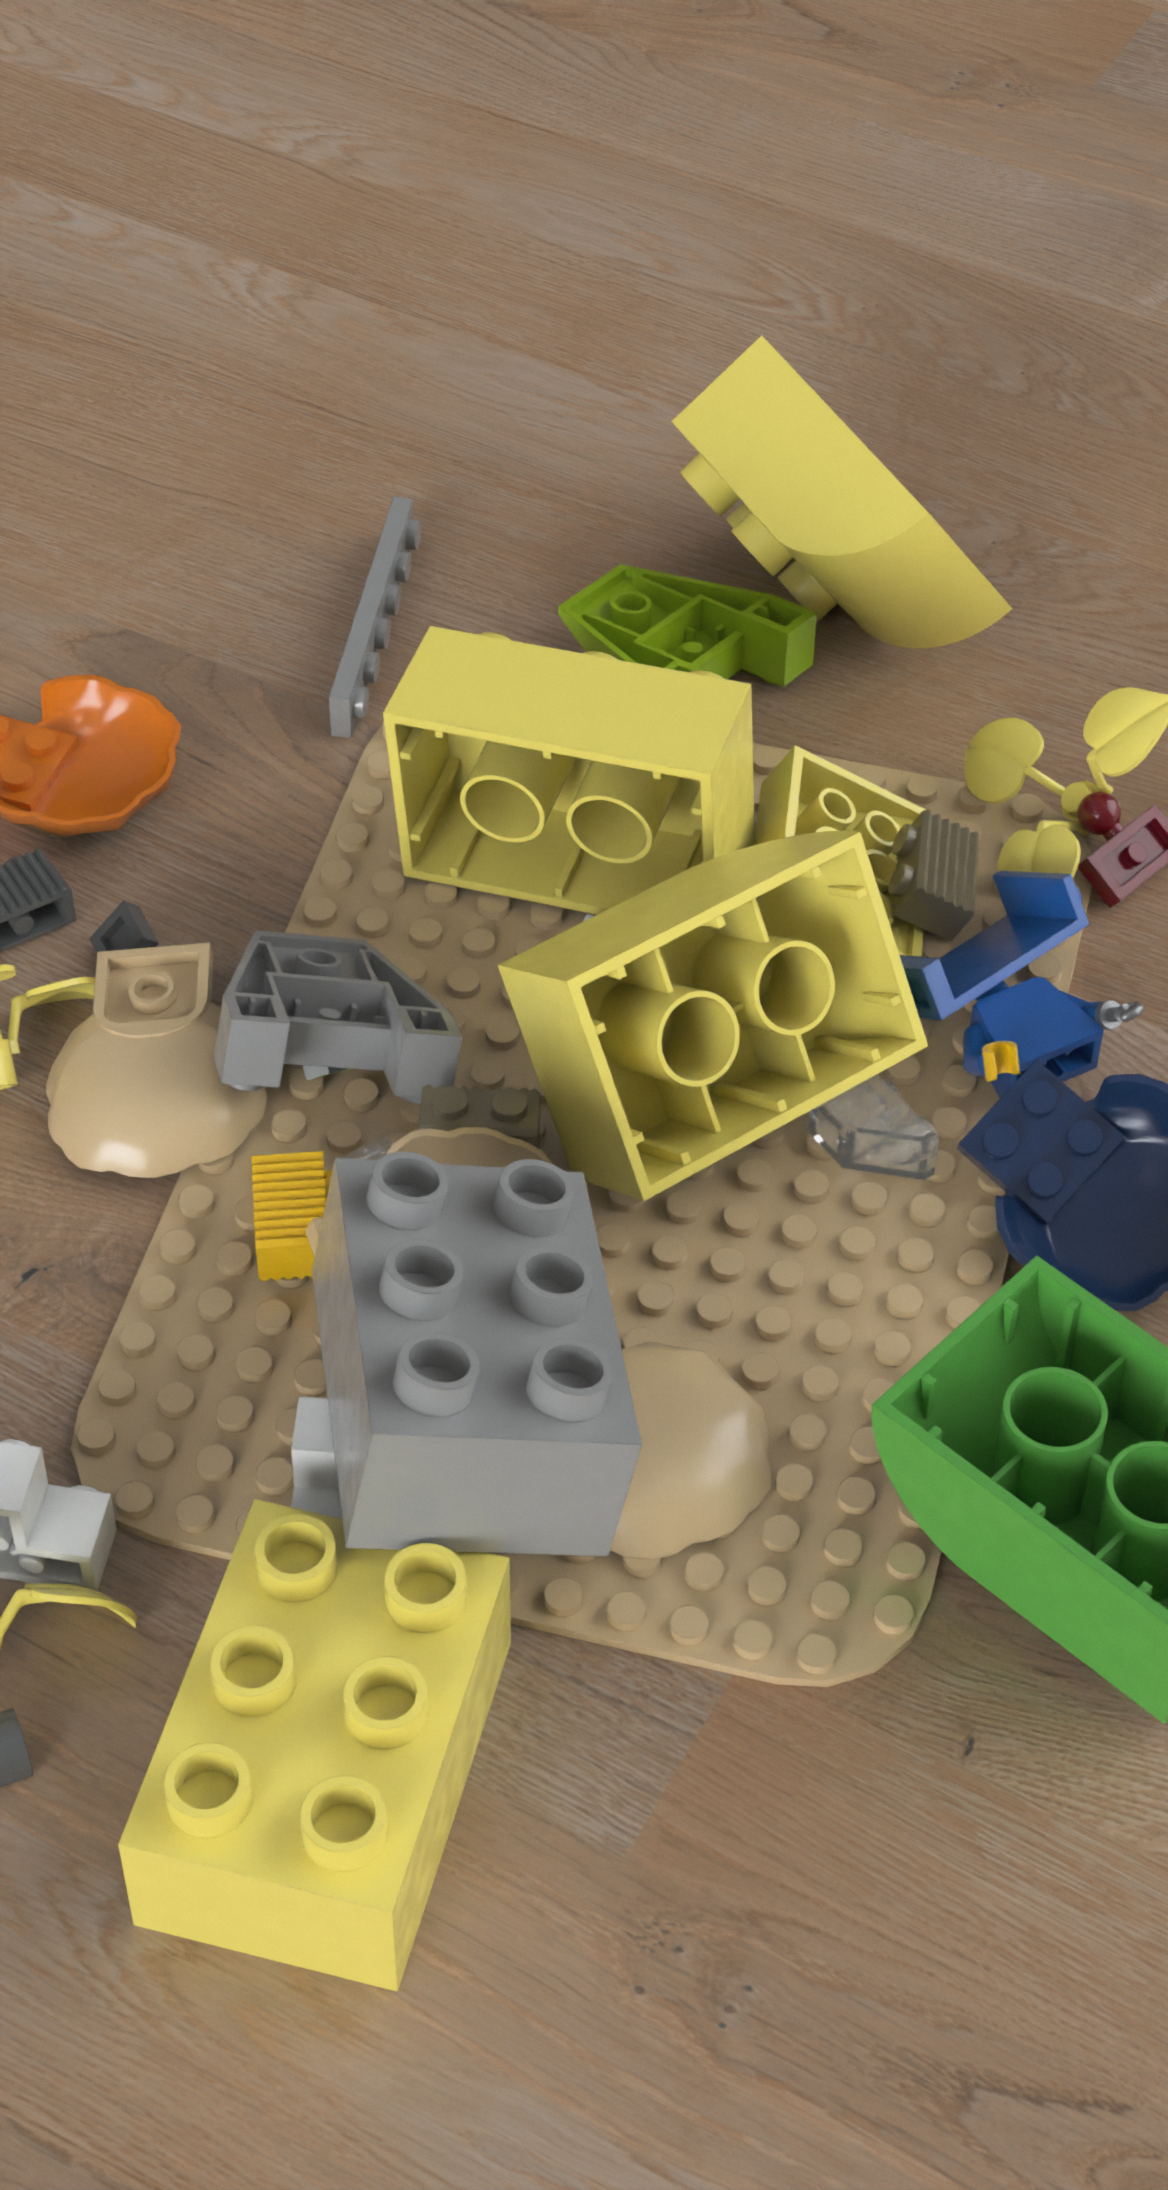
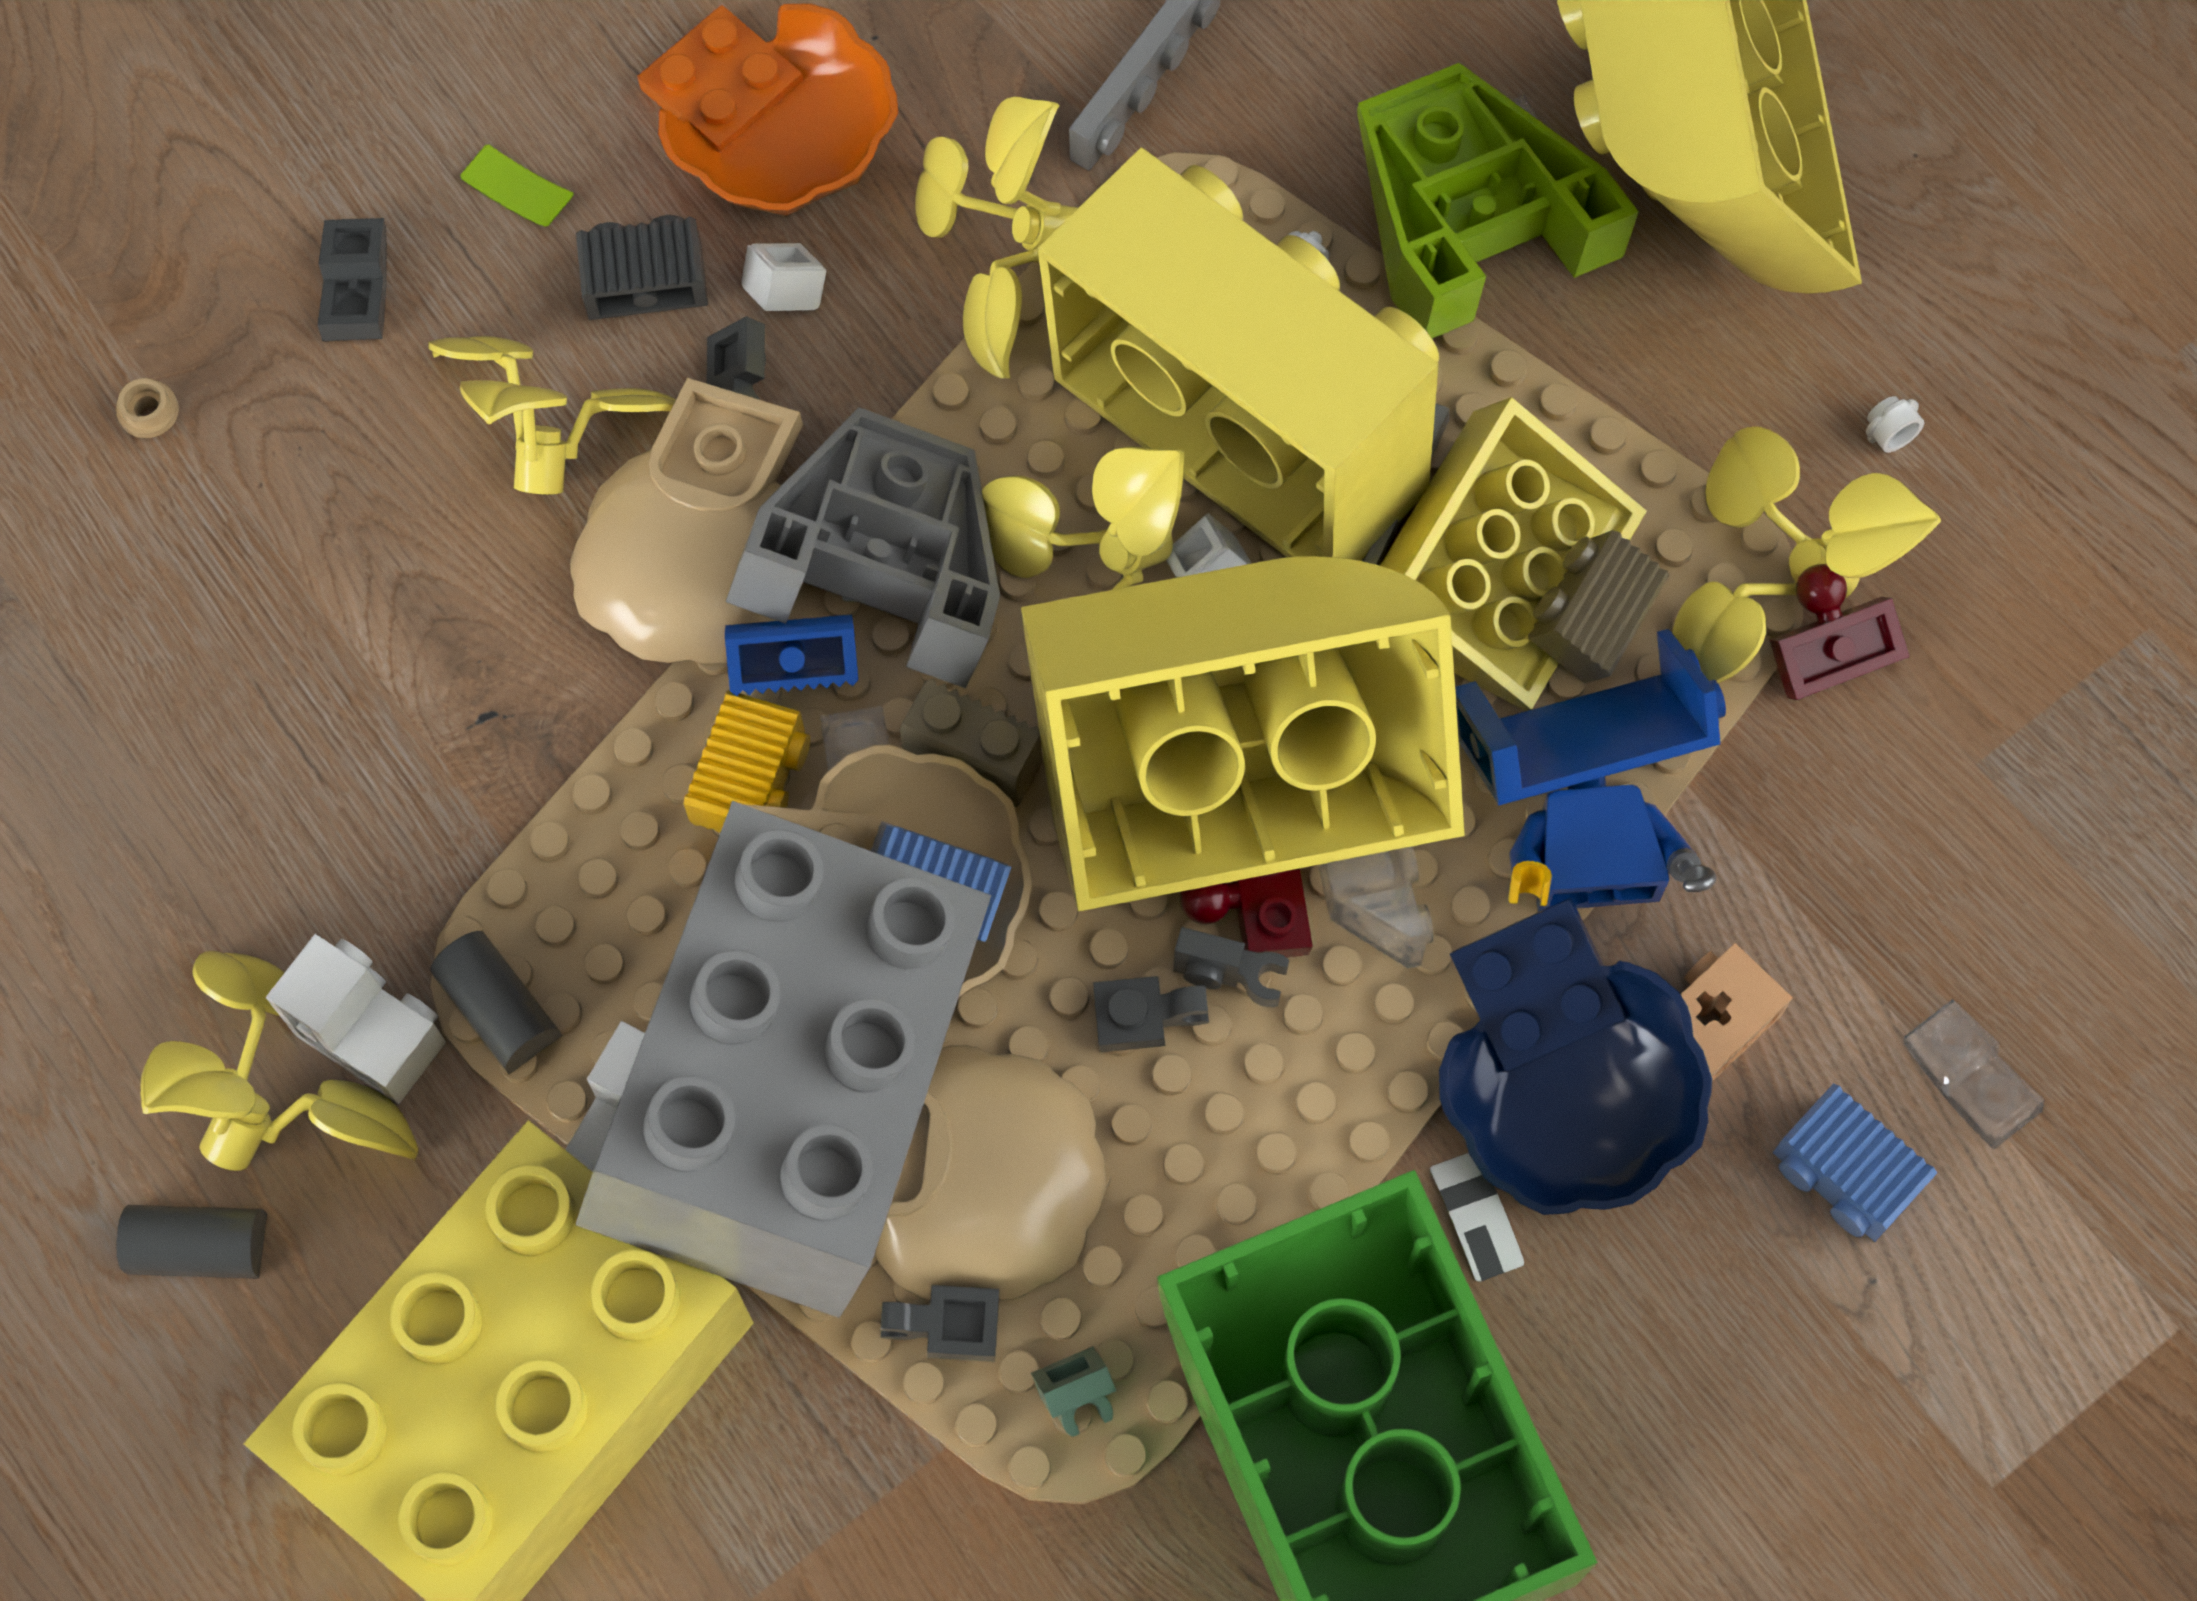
camera: 25 degrees right, 20 degrees up
none -> dark grey brick [430,931,562,1075]
none -> blue brick [724,614,859,696]
none -> white slope [742,243,827,311]
none -> dark grey plate [880,1285,999,1362]
none -> light yellow plant [915,97,1078,379]
none -> light yellow plant [981,446,1184,590]
none -> sand green tile [1031,1346,1116,1437]
none -> dark grey plate [1093,976,1209,1053]
none -> dark grey plate [1173,927,1289,1007]
none -> dark red plate [1180,868,1313,957]
none -> white plate [1866,396,1924,453]

